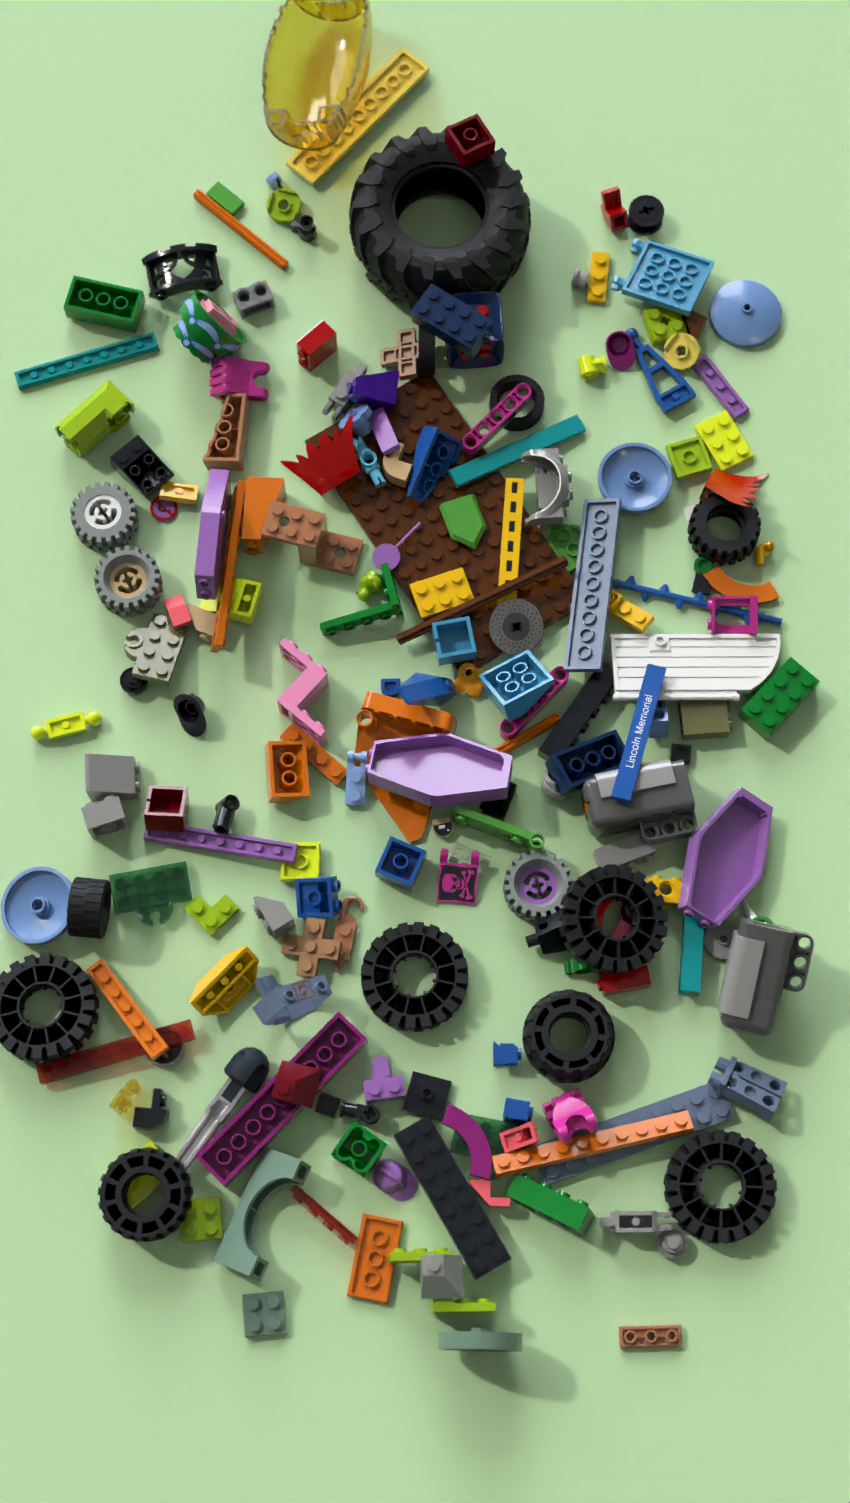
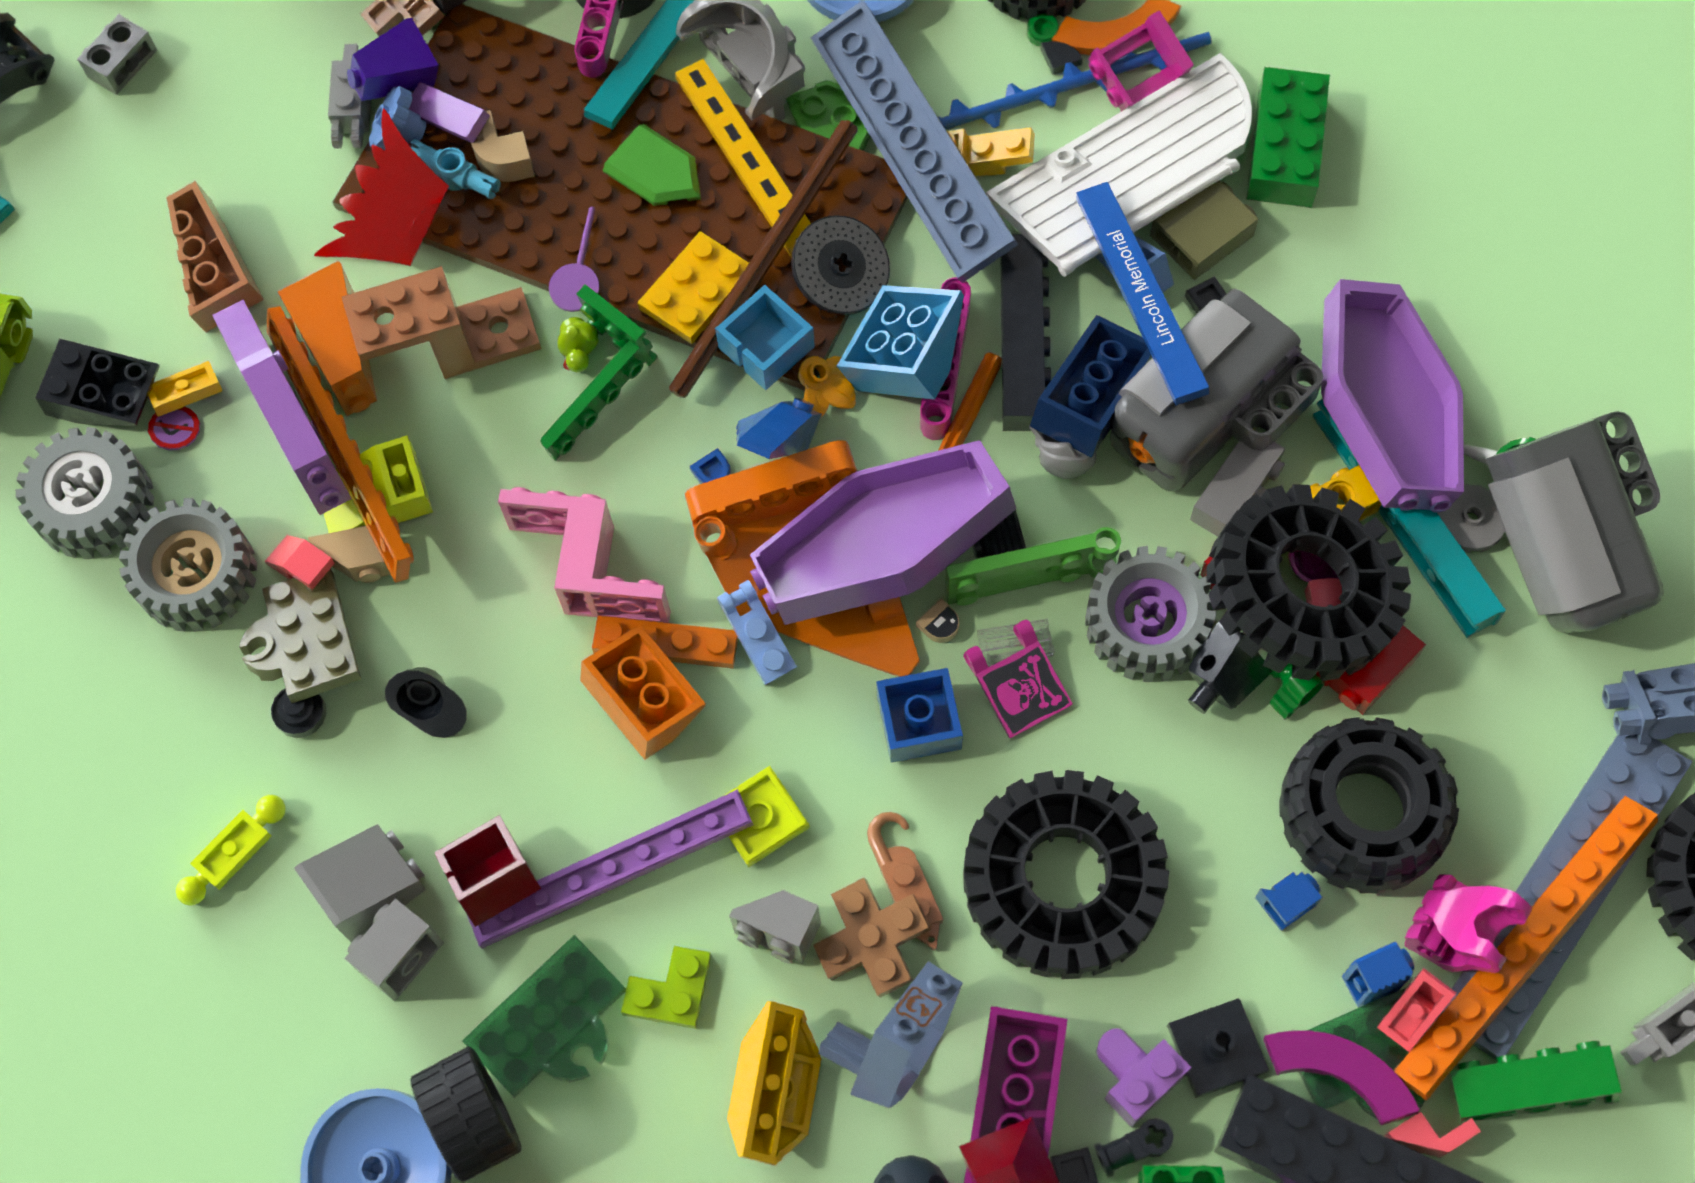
camera: 30 degrees left, 5 degrees down
piece [173,290,246,364] -> none
dark pink piece [209,356,270,402] -> none
black piece [212,794,240,834] -> none
blue plate [295,876,343,918] -> none
red piece [296,319,338,372] -> none
blue wedge [407,426,463,503] -> none

